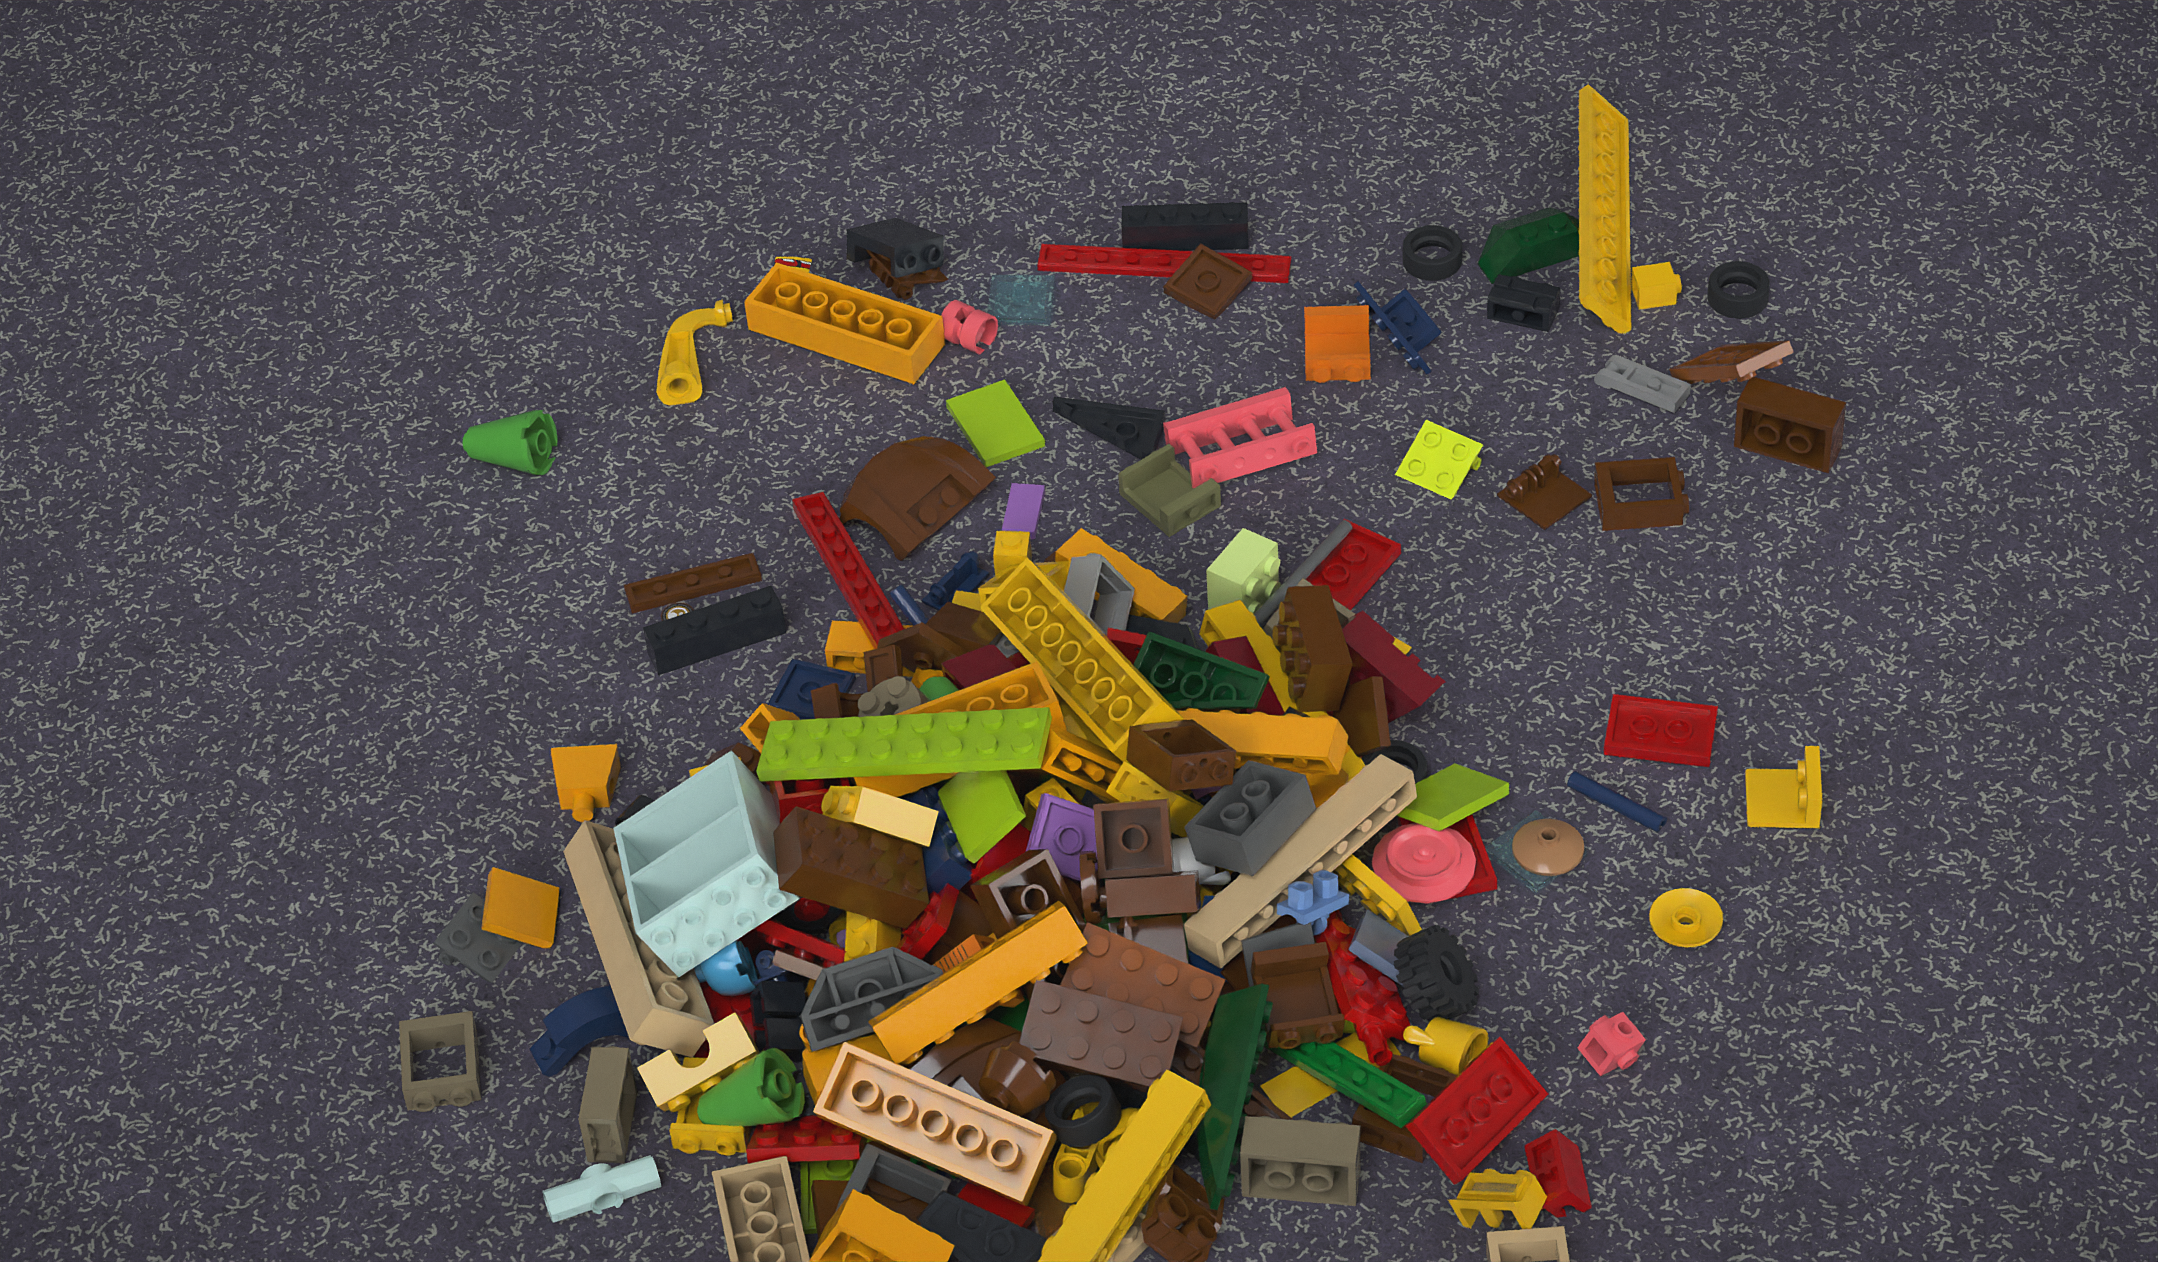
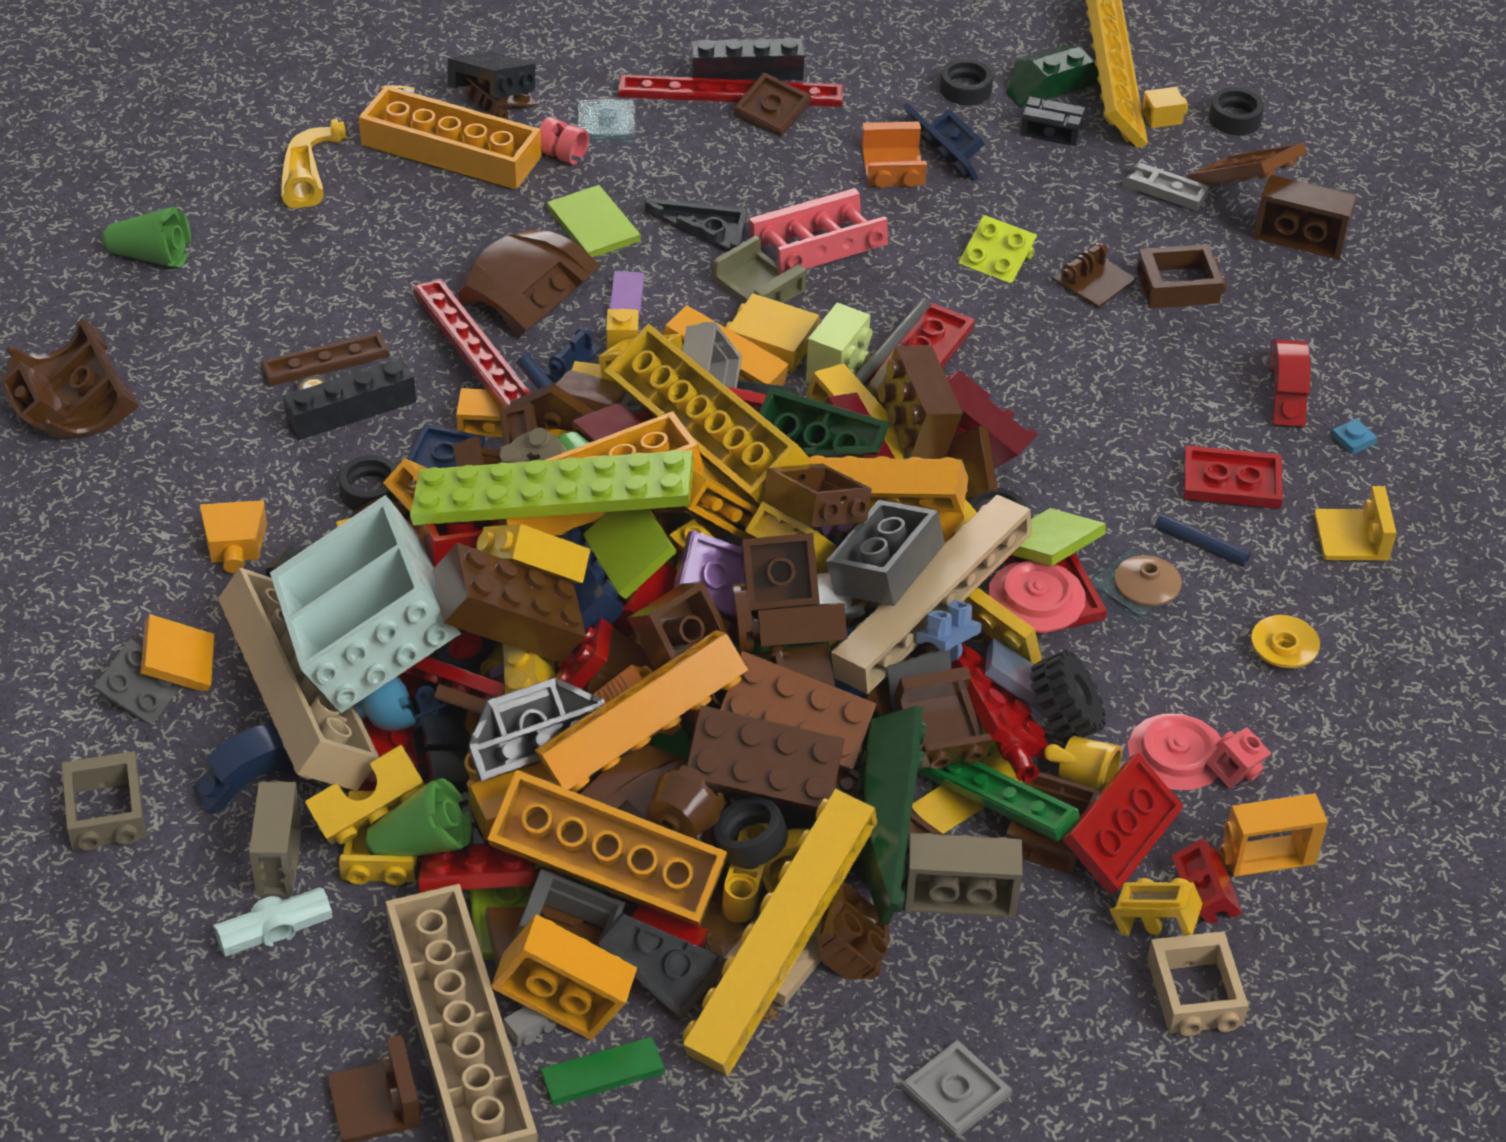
camera: 10 degrees left, 0 degrees up
none -> reddish brown piece [2,318,140,439]
none -> black tyre [338,455,399,510]
none -> yellow brick [726,293,820,373]
none -> coral piece [1128,714,1221,790]
none -> light orange window [1219,793,1328,877]
none -> red arch [1269,339,1310,428]
none -> dark azure plate [1331,418,1377,455]

